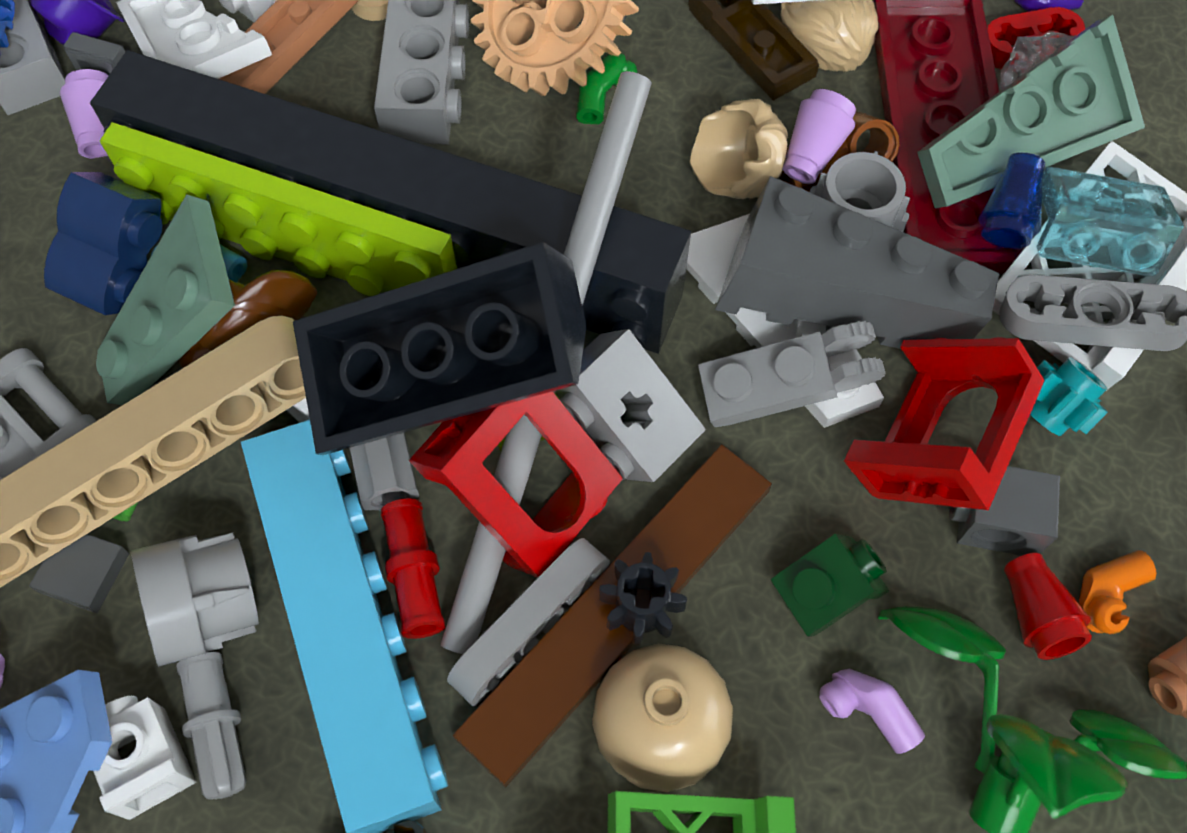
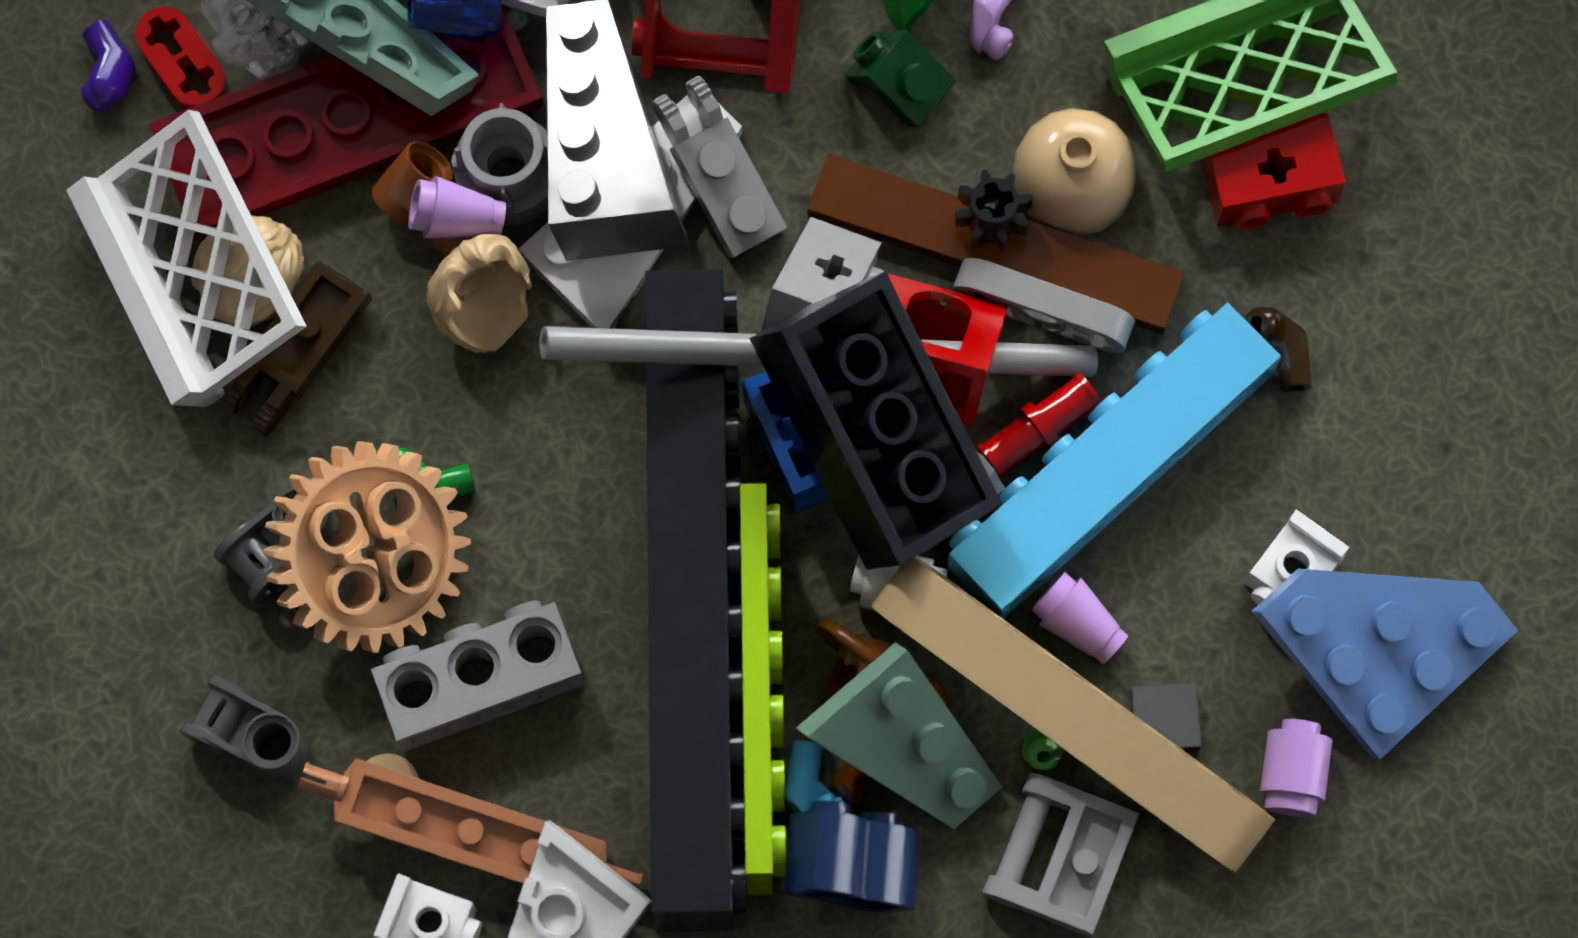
camera: 110 degrees left, 10 degrees up
light grey piece [131,533,259,667] -> none
light grey axle [176,652,247,799] -> none
none -> lavender cone [1031,571,1128,664]

